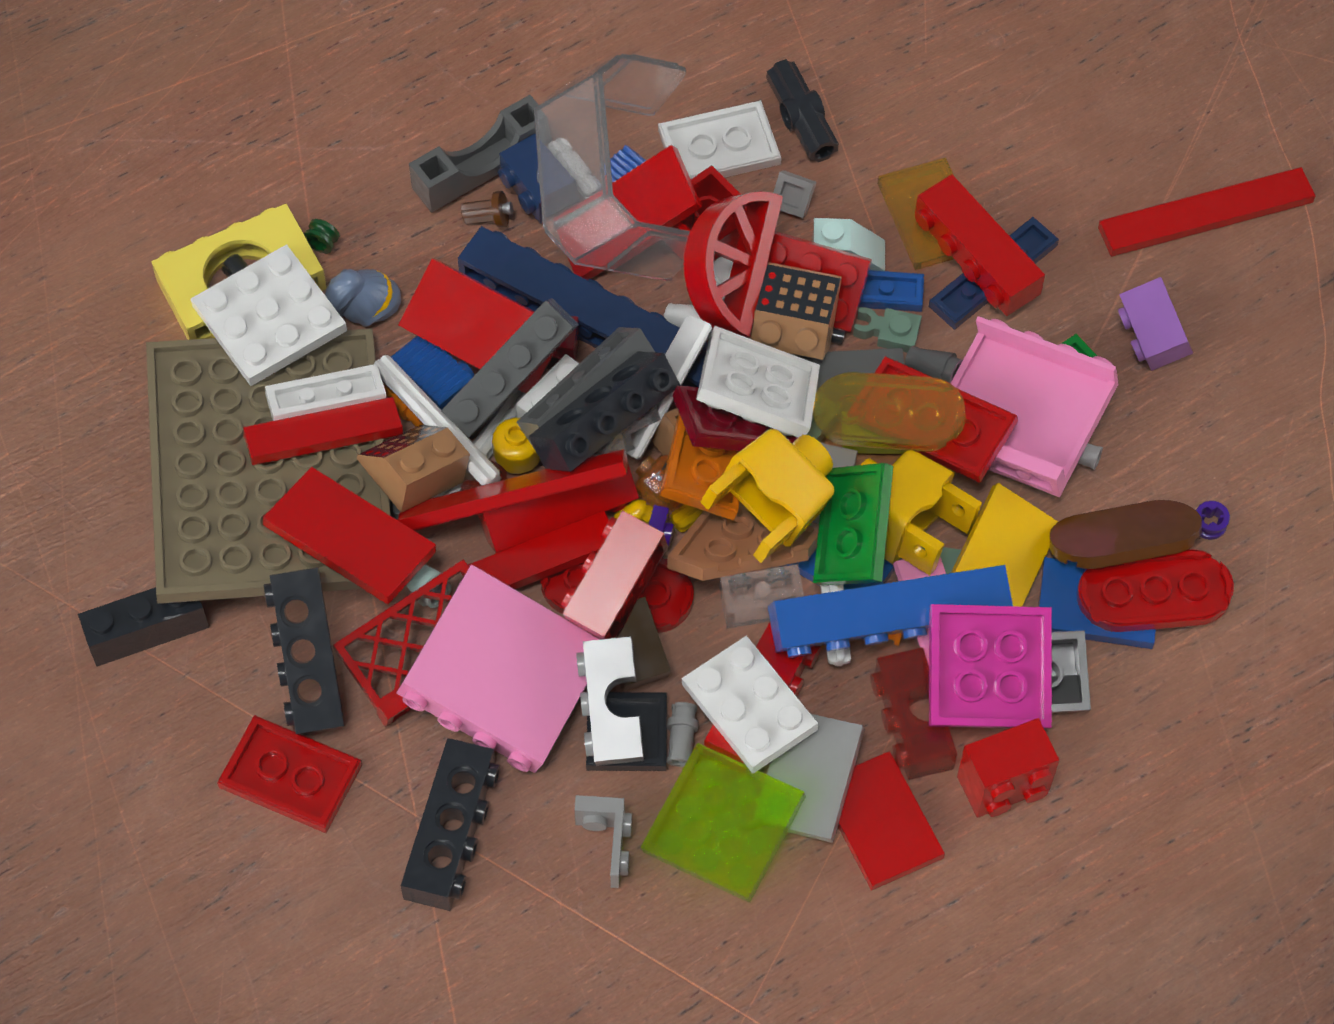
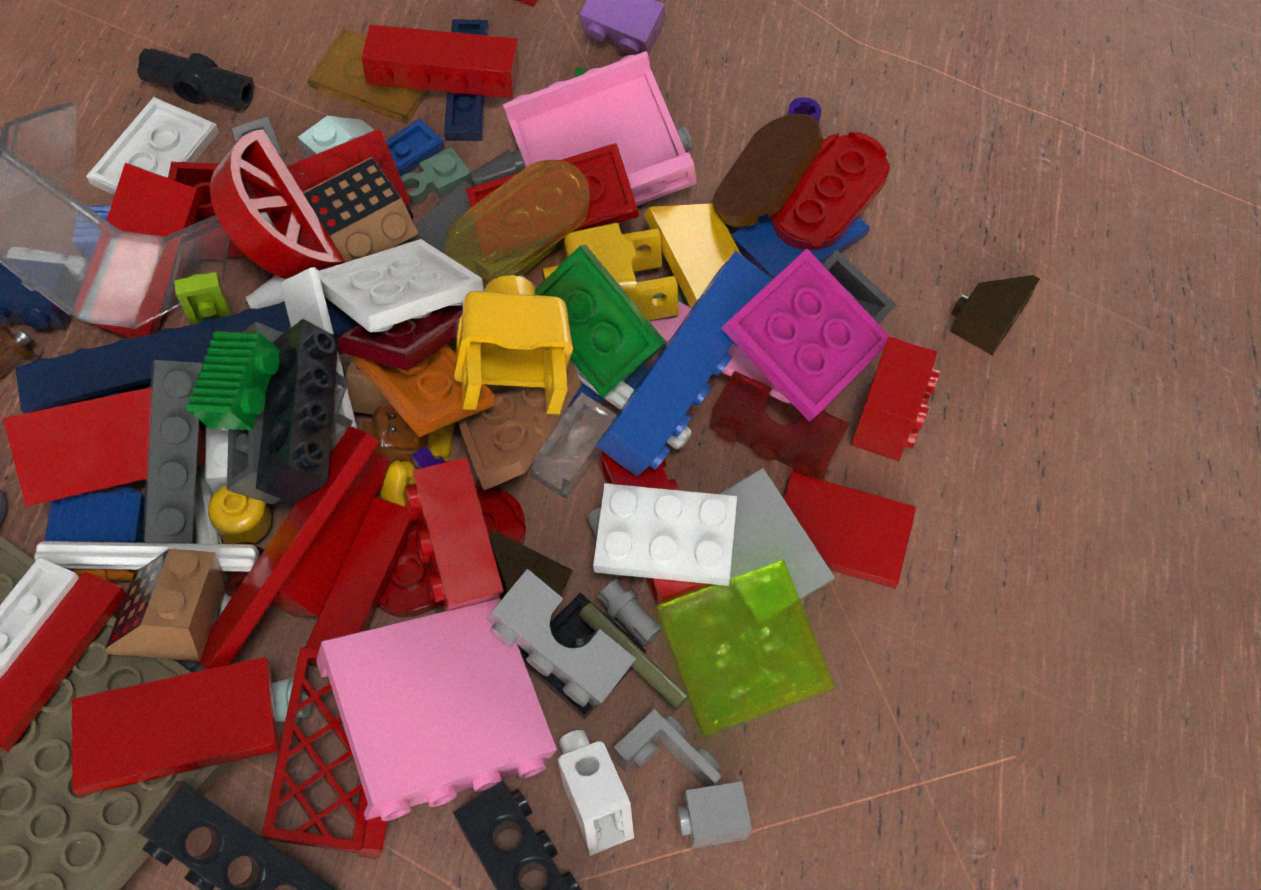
camera: 50 degrees left, 0 degrees up
none -> lime plate [174,272,234,325]
none -> green brick [186,331,280,431]
none -> white torso [557,730,634,856]
none -> olive bar [579,603,689,710]
none -> light grey brick [676,781,752,849]
none -> dark brown slope [951,275,1040,356]

